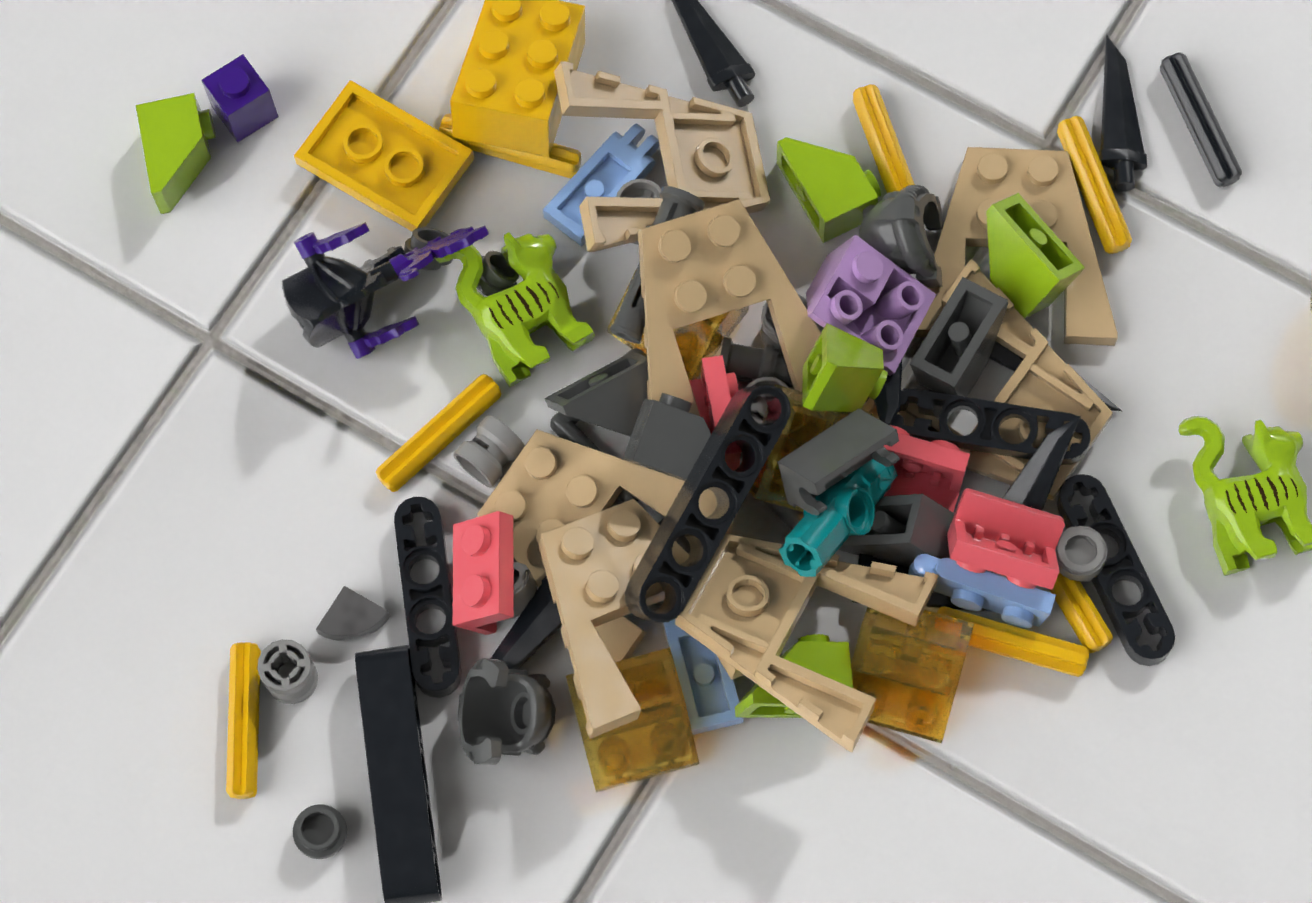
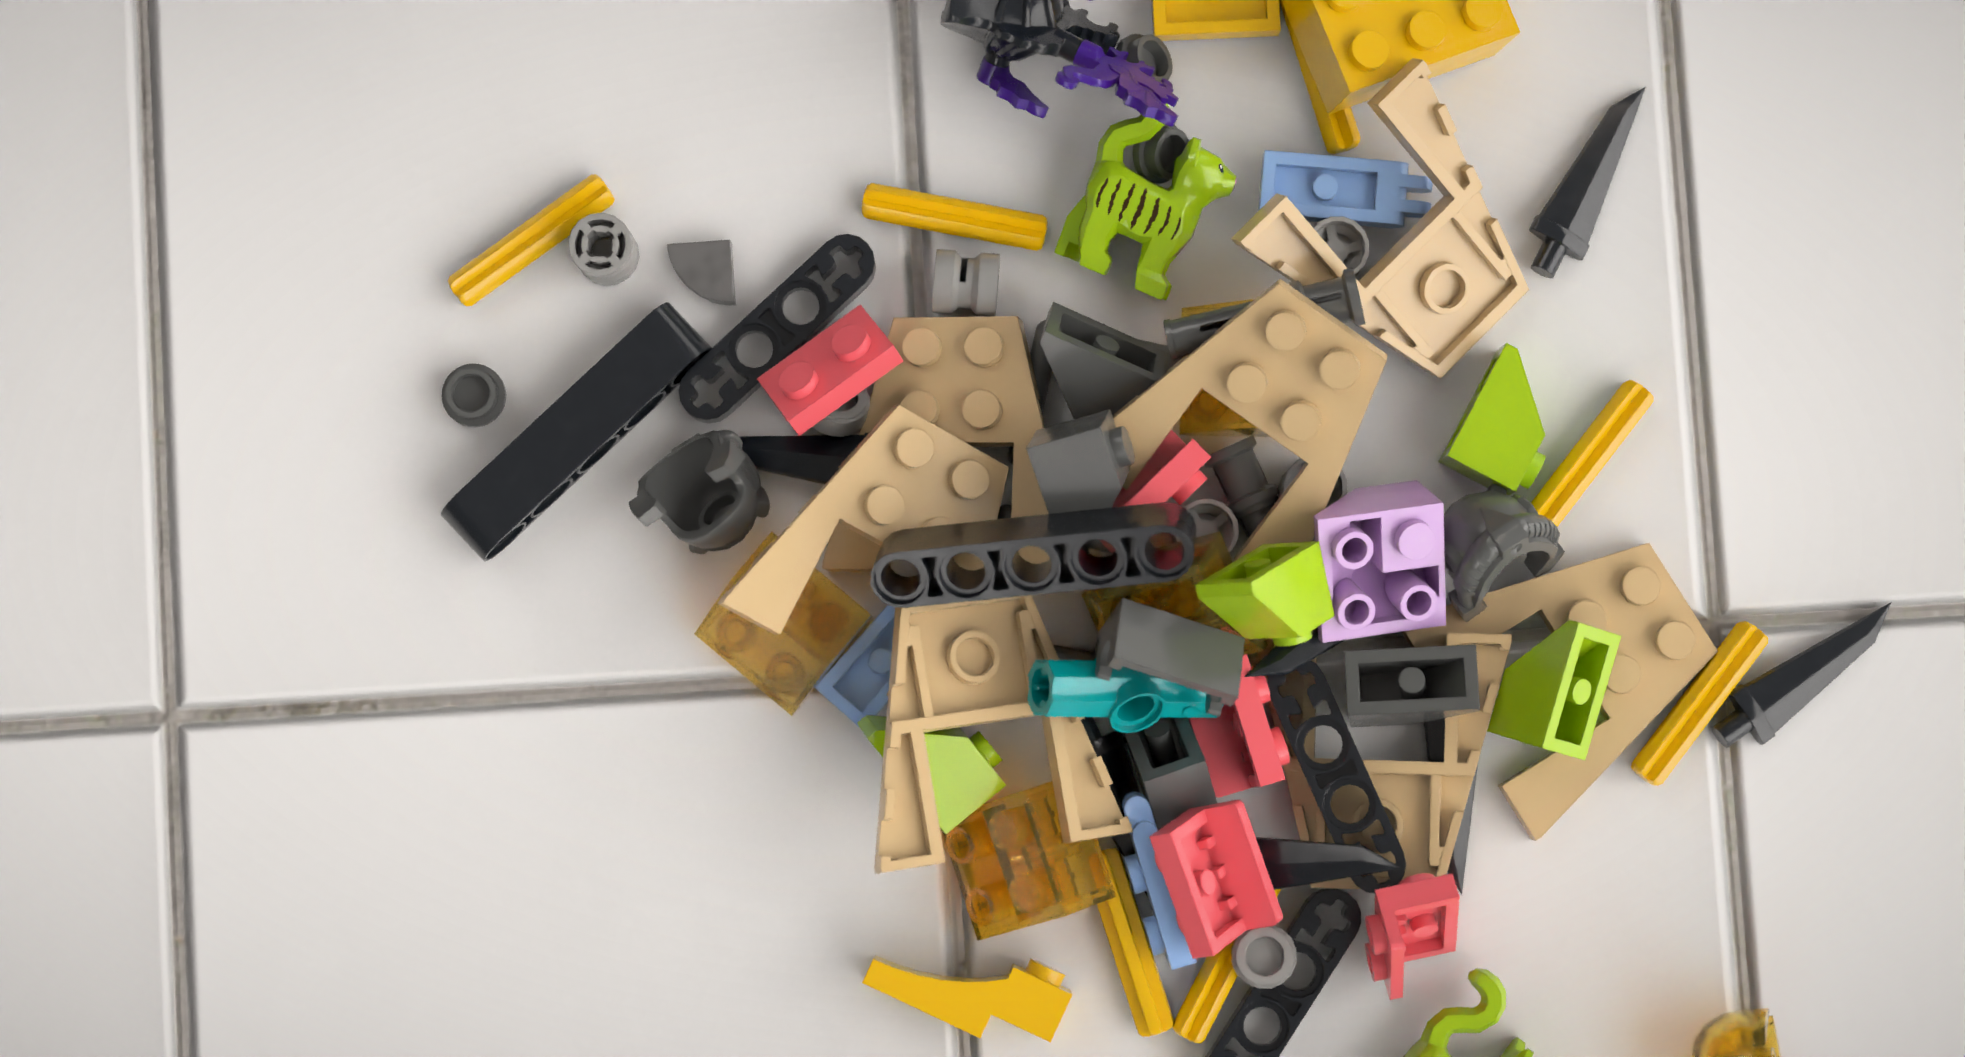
camera: 55 degrees right, 15 degrees up
black axle [1160,52,1242,187] -> none
none -> yellow slope [862,955,1072,1043]
none -> coral bracket [1365,873,1459,1000]

